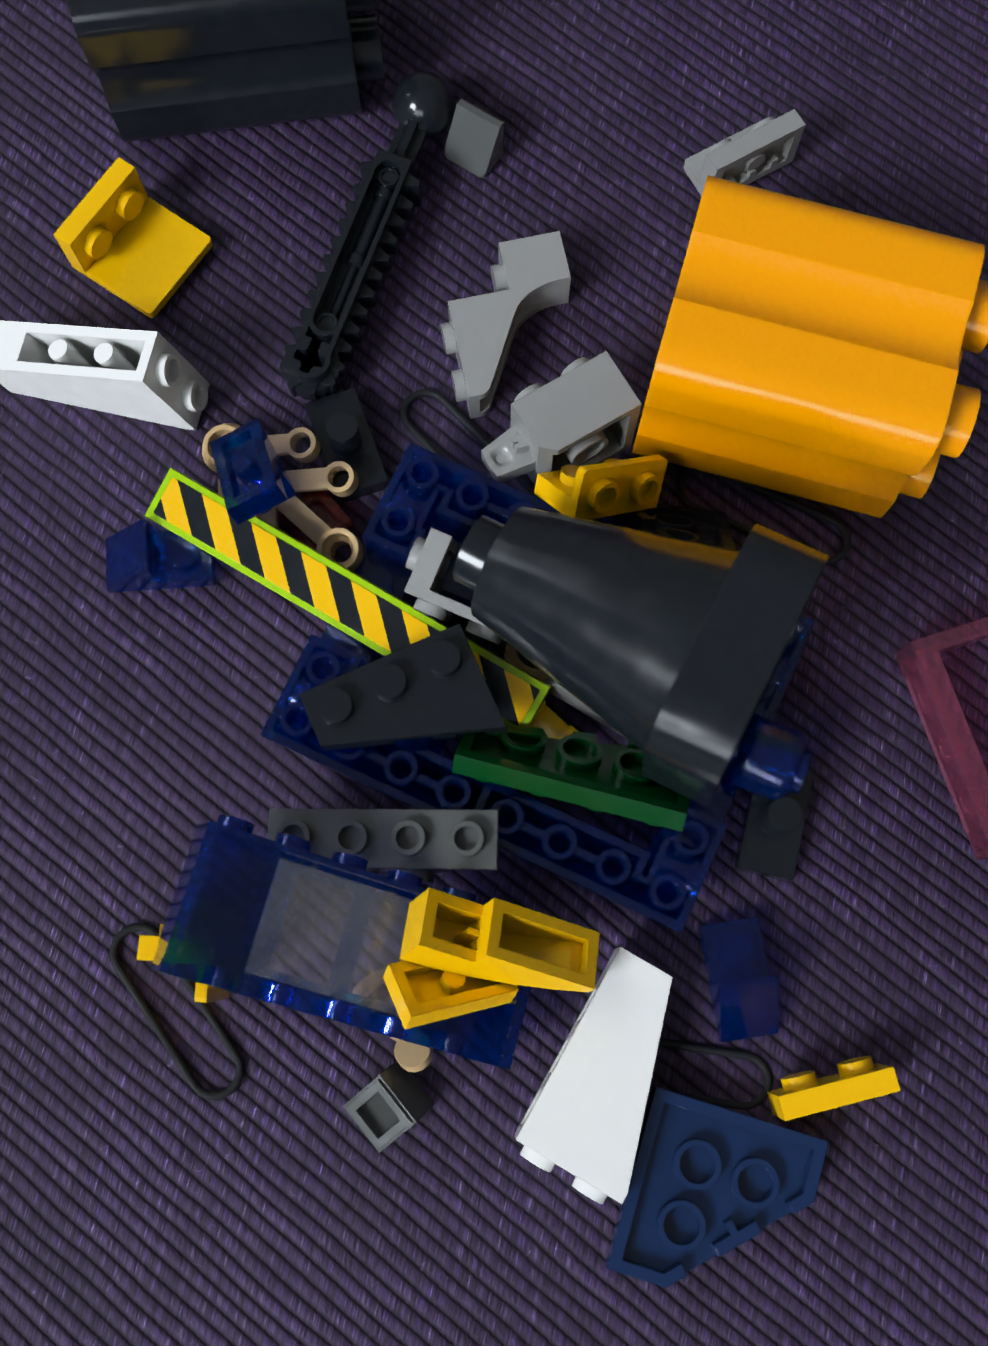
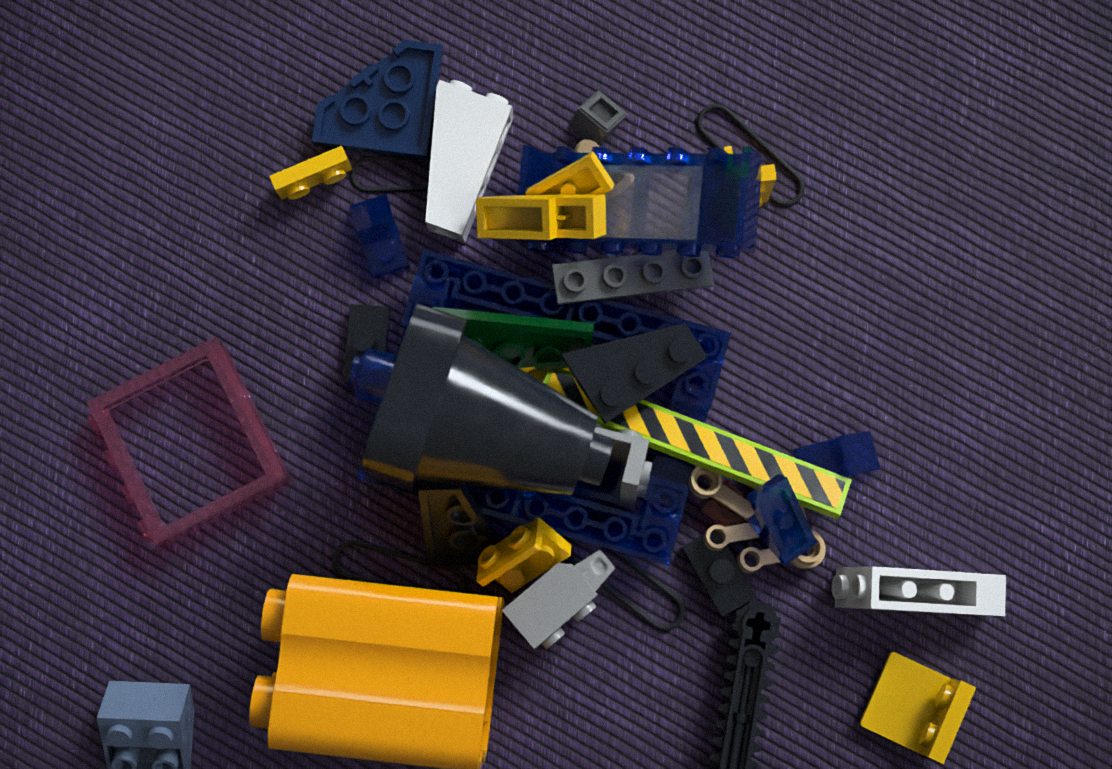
camera: 175 degrees right, 5 degrees up
light grey arch [440,231,571,419] -> none

